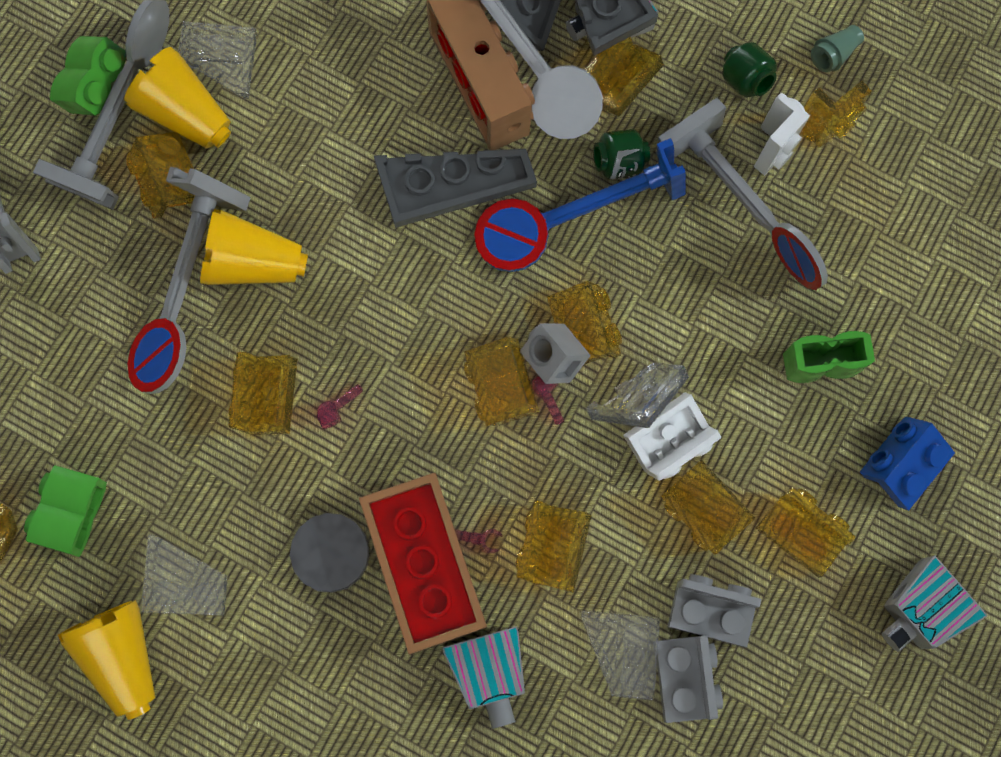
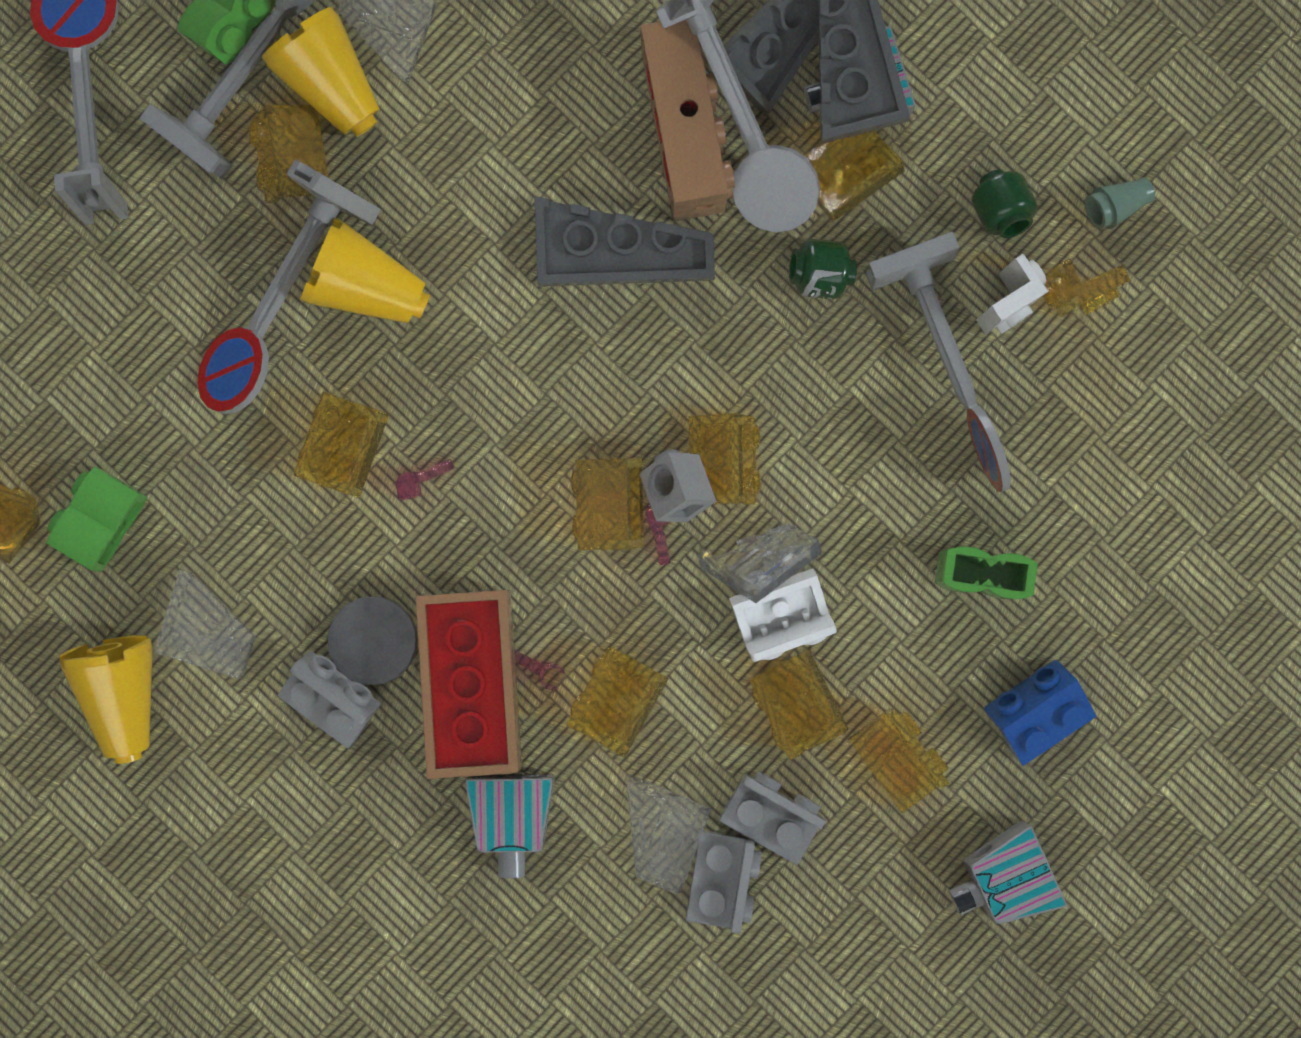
camera: 20 degrees right, 10 degrees up
piece [474,138,686,272] -> none
none -> light grey bracket [277,650,382,749]

